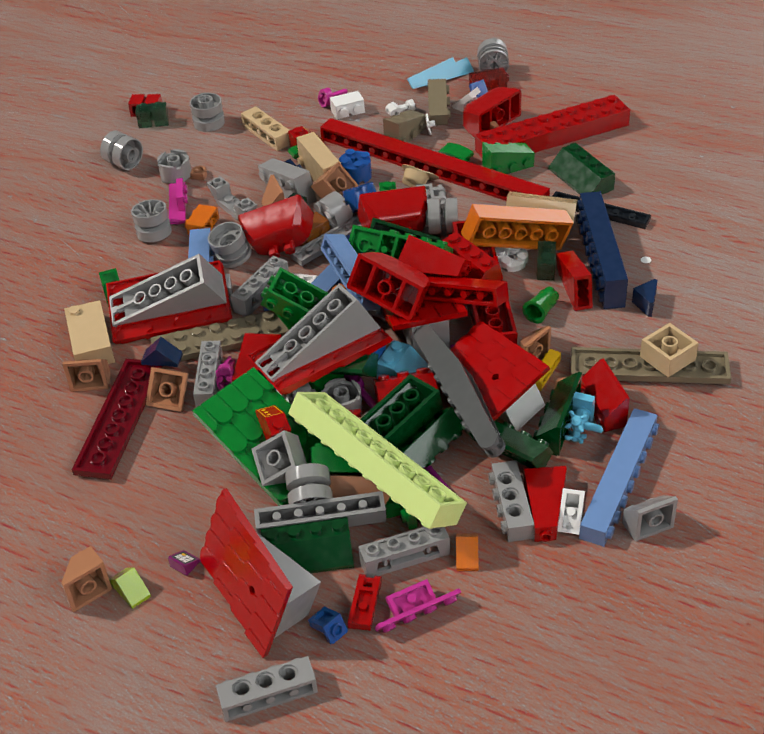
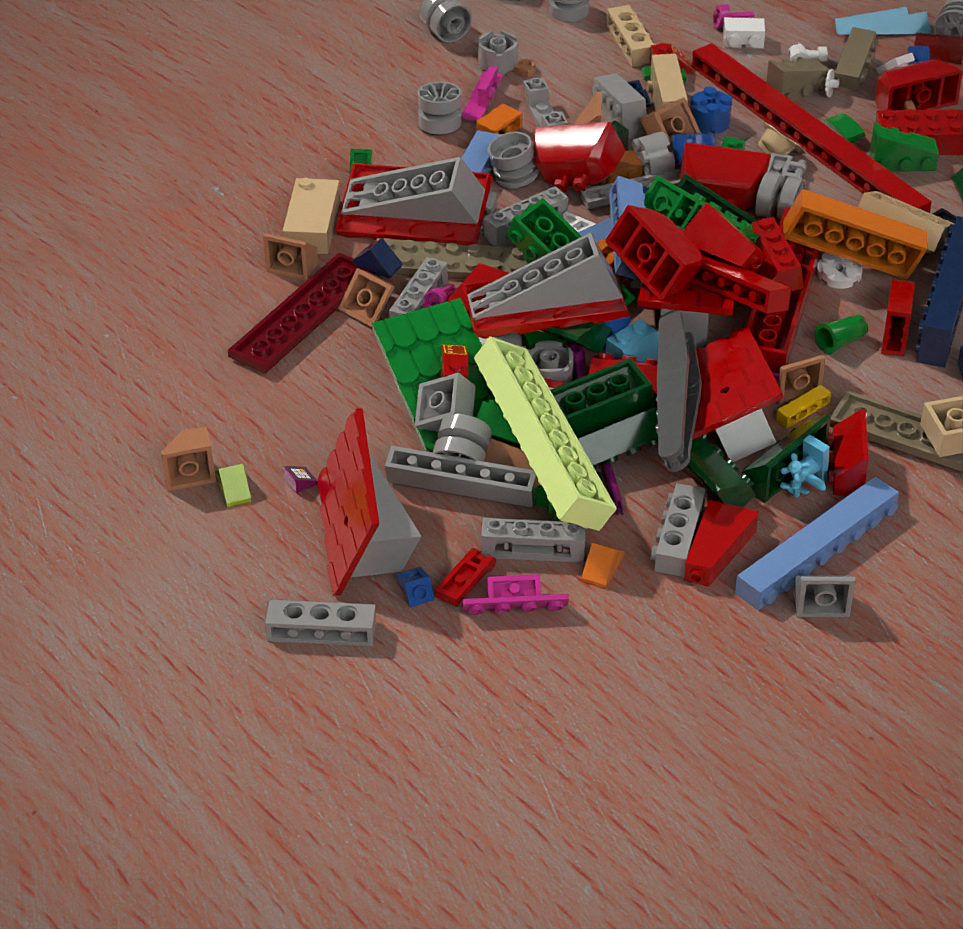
camera: 20 degrees right, 0 degrees up
dark green slope [261,517,354,574] -> none
clear green piece [537,241,556,281] -> none
white slope [557,488,585,535] -> none

